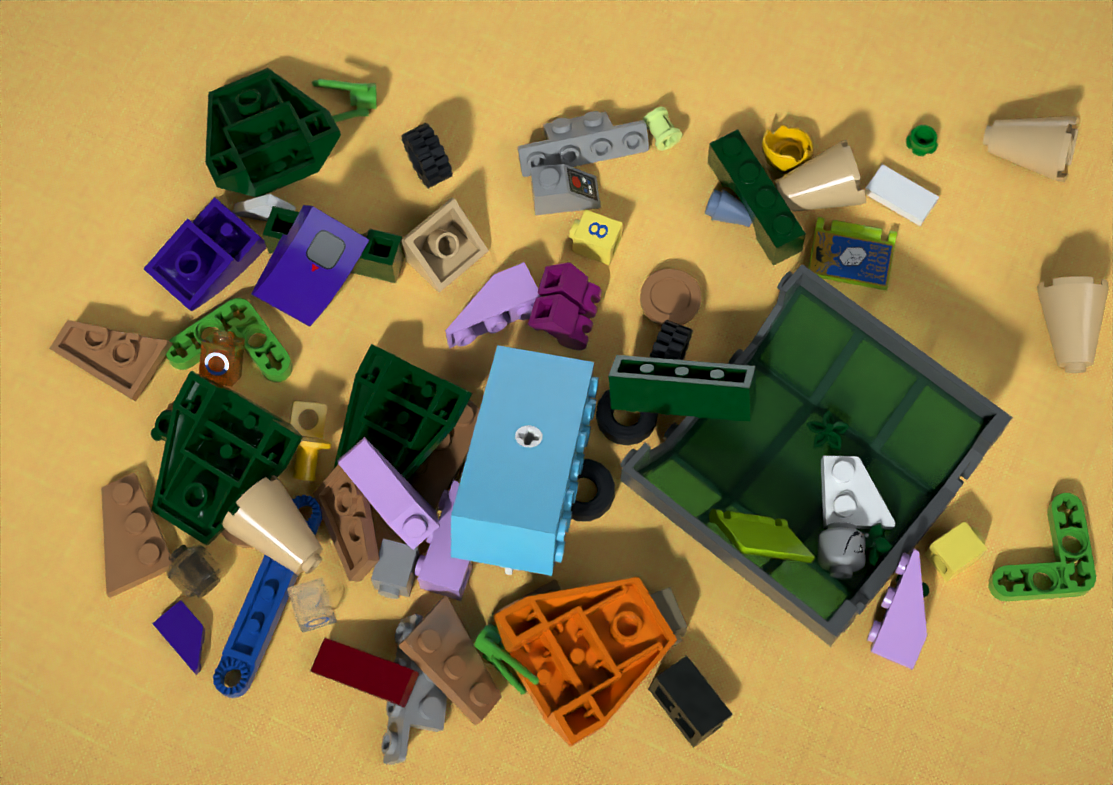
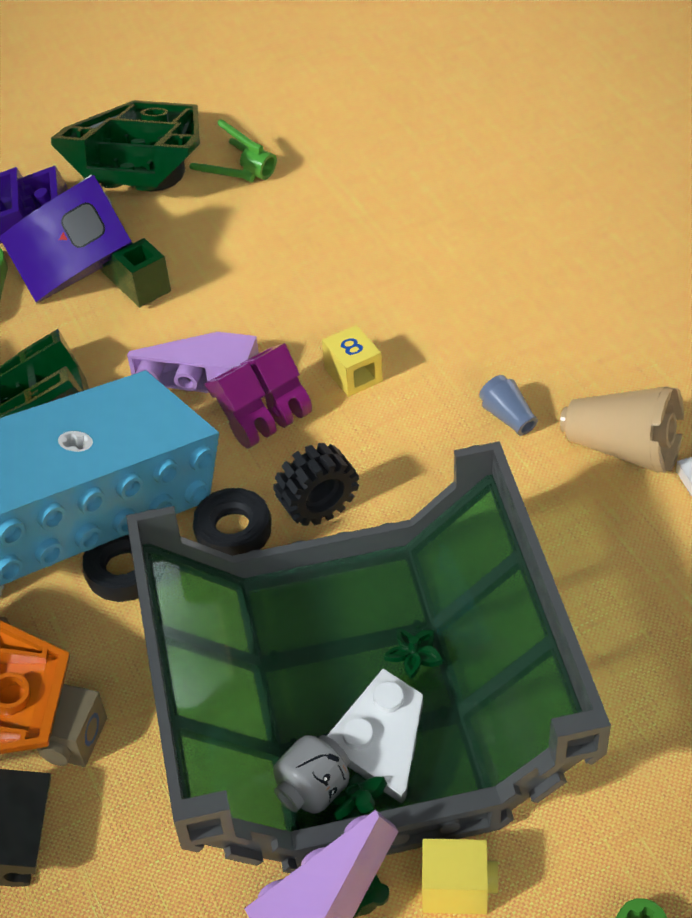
camera: 40 degrees right, 20 degrees down
black tyre [401,123,453,188] -> none
tan slope [402,198,489,292] -> none
light grey bracket [518,111,649,177] -> none
light grey slope [531,164,600,216] -> none
dark green brick [608,355,757,422] -> none
medium nougat piece [640,269,701,326] -> none
yellowish green bush [642,107,683,151] -> none
dark green arch [708,129,806,266] -> none
lime piece [709,509,815,563] -> none
yellow hair [762,124,813,172] -> none
piece [808,217,897,291] -> none

